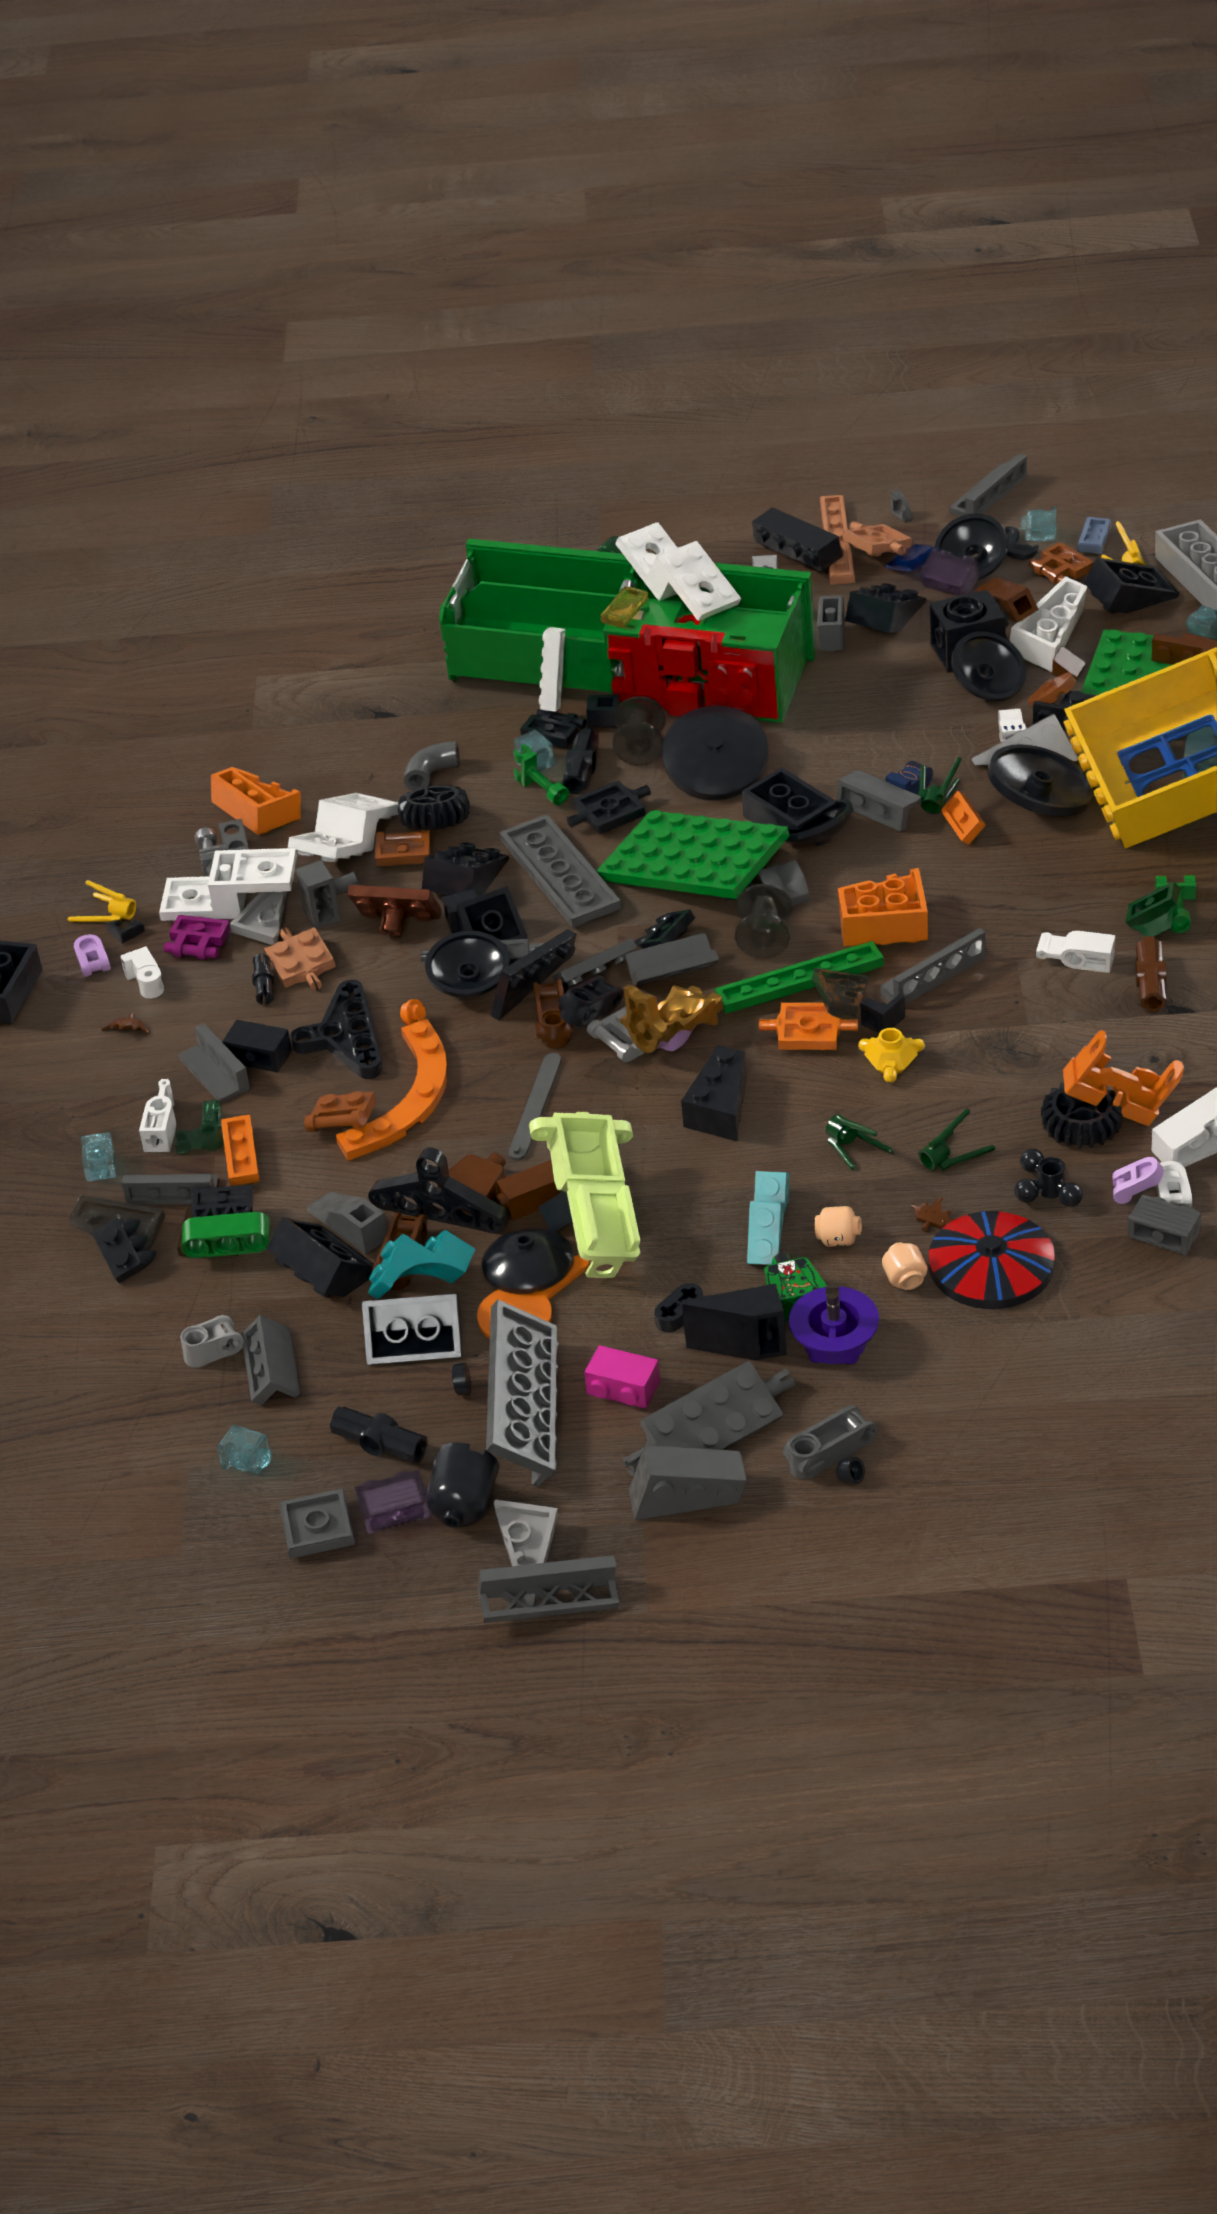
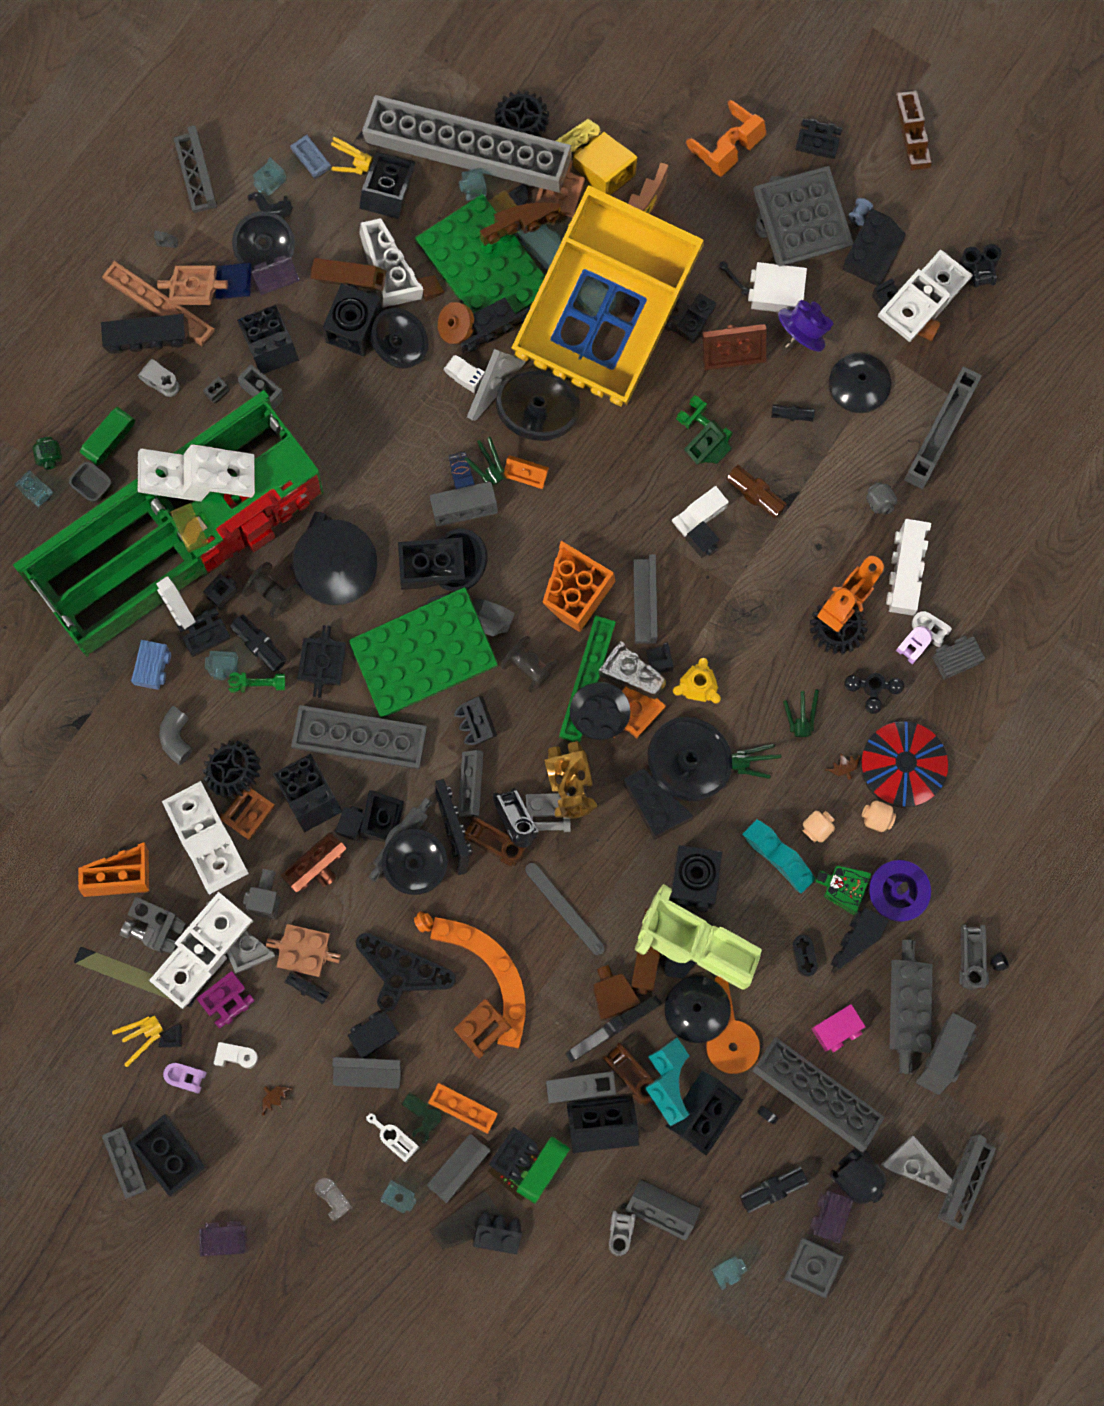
camera: 60 degrees left, 35 degrees up
dark grey panel [625,933,719,987] -> none
dark orange plate [1029,542,1094,585] -> none
none -> olive sticker [74,947,197,1007]
none -> medium blue brick [131,640,171,690]
none -> clear leg [315,1178,353,1222]
none -> black piece [570,682,631,740]
none -> black dish [647,717,732,801]
none -> black brick [669,845,722,912]
none -> black brick [686,521,720,558]

